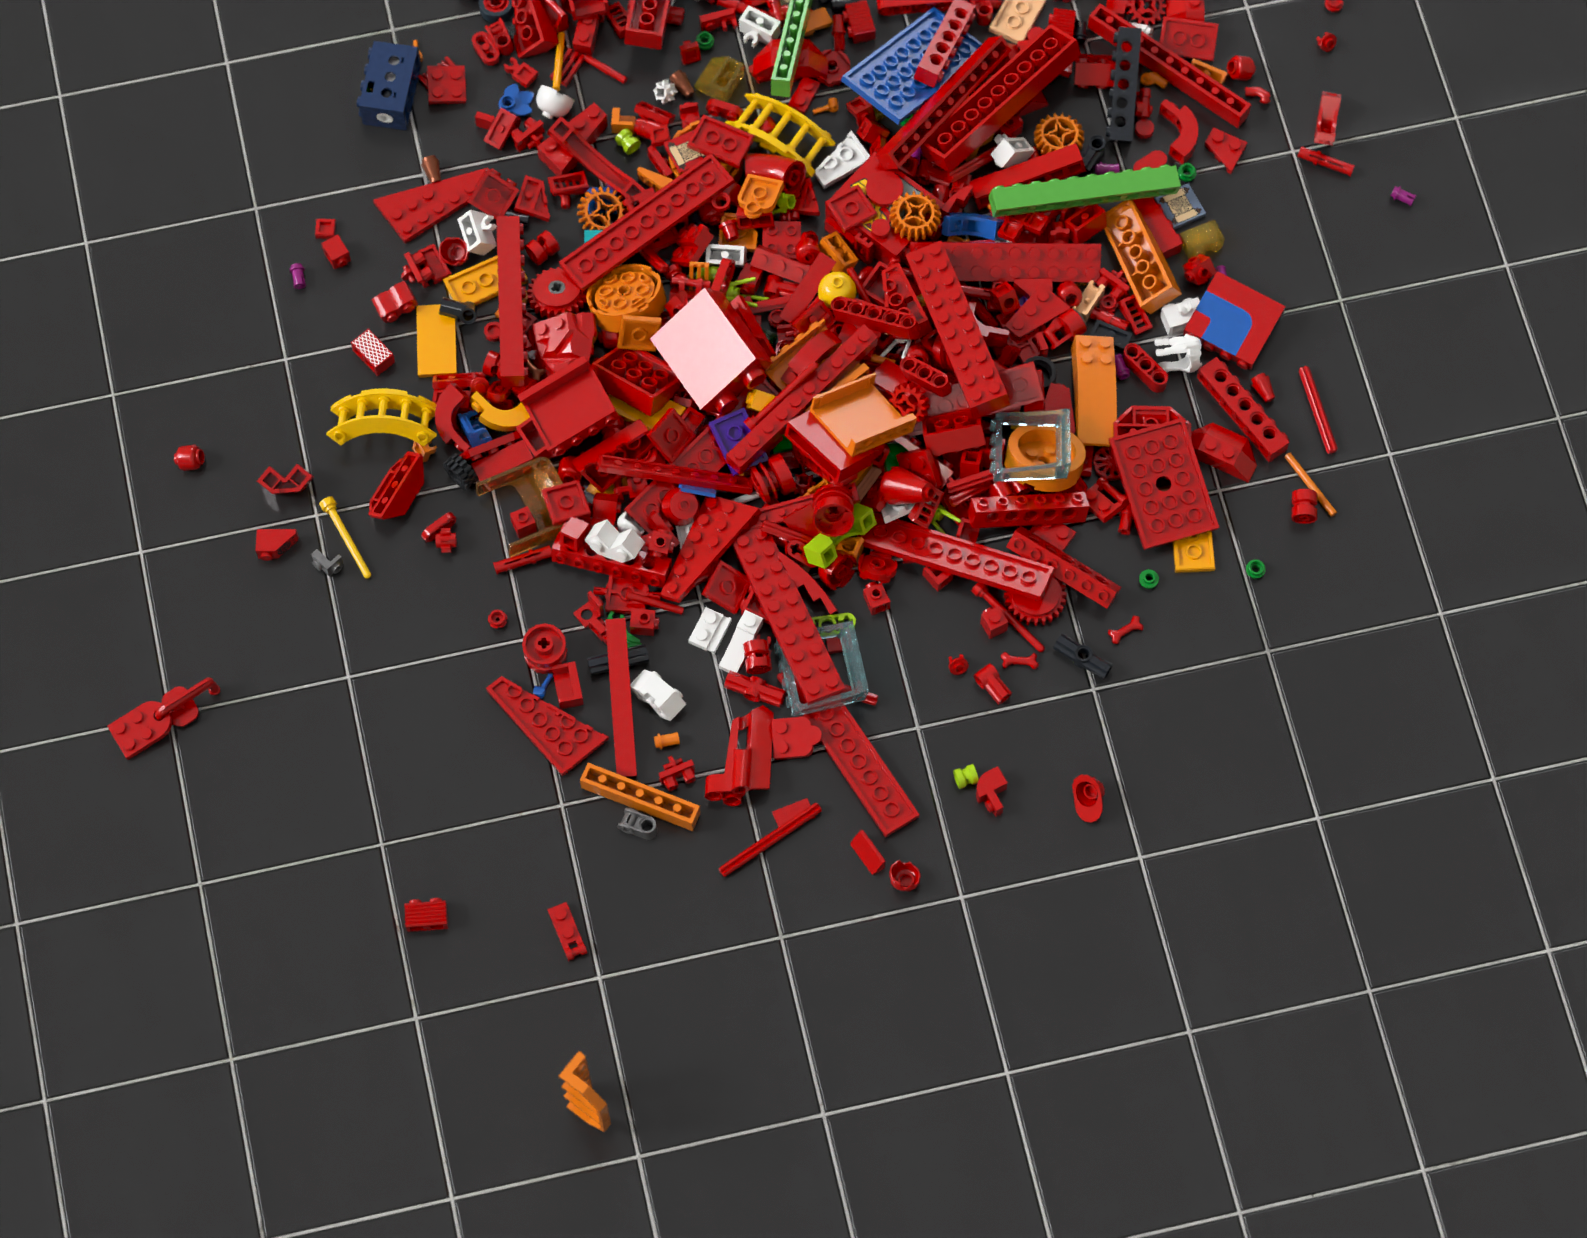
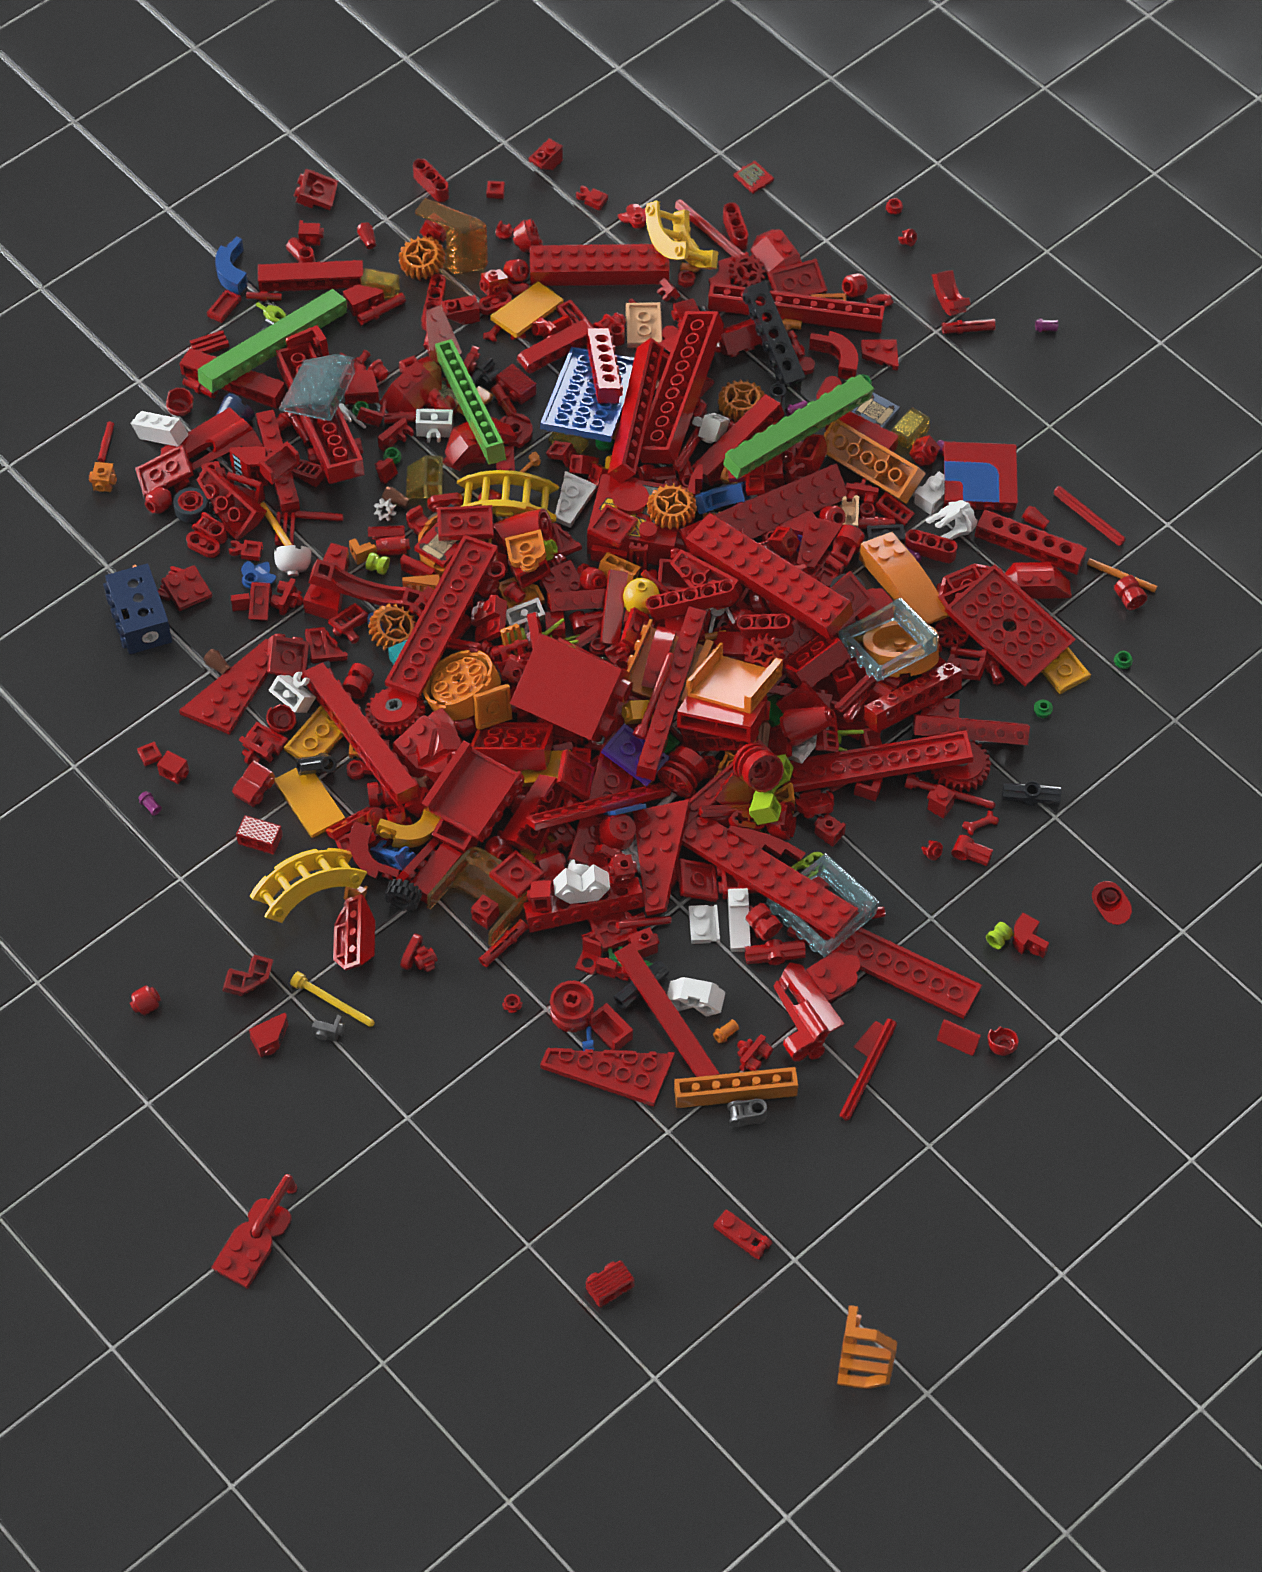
camera: 30 degrees left, 10 degrees down
red tile [649,124,671,147] -> none
red piece [1108,616,1143,644] -> none

